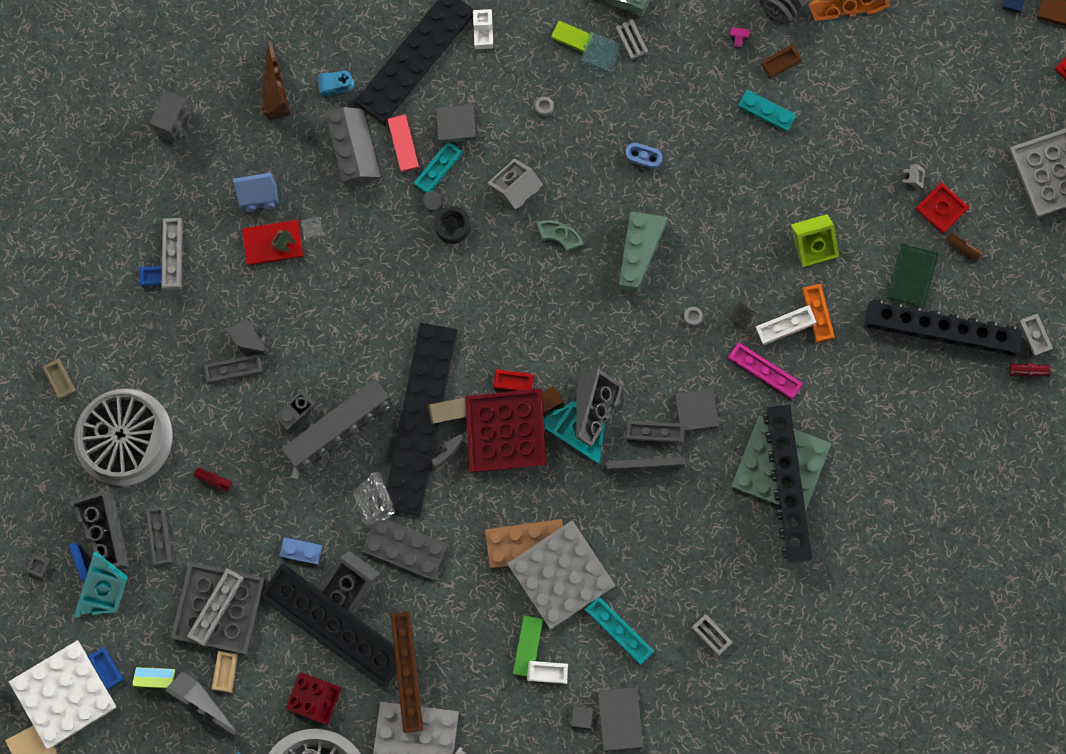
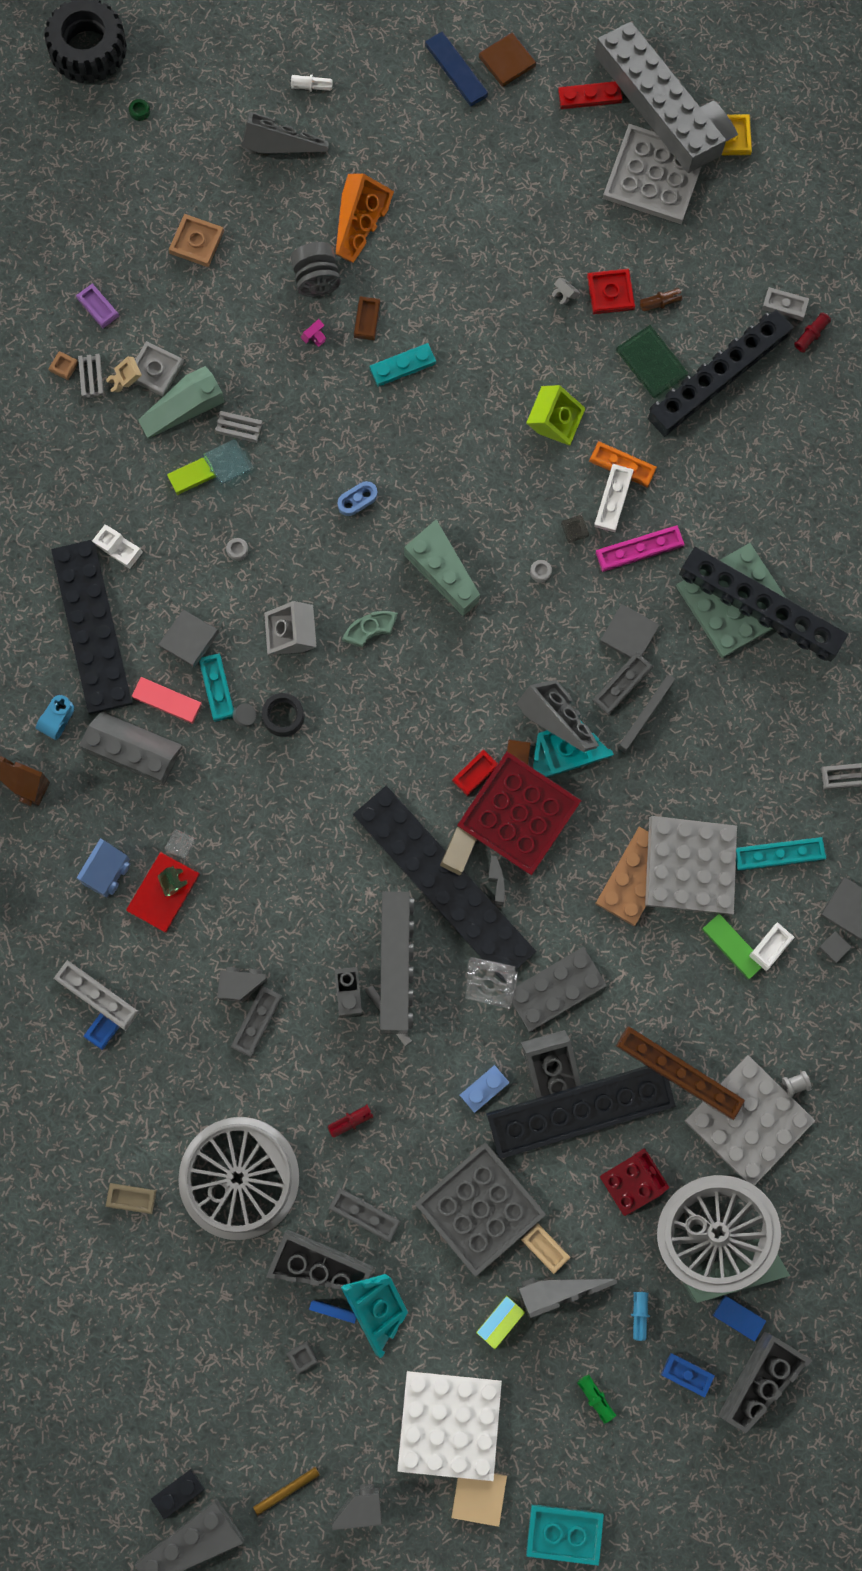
camera: 65 degrees left, 0 degrees up
blue tile [88,647,124,691] -> none
light grey tile [187,568,244,647] -> none

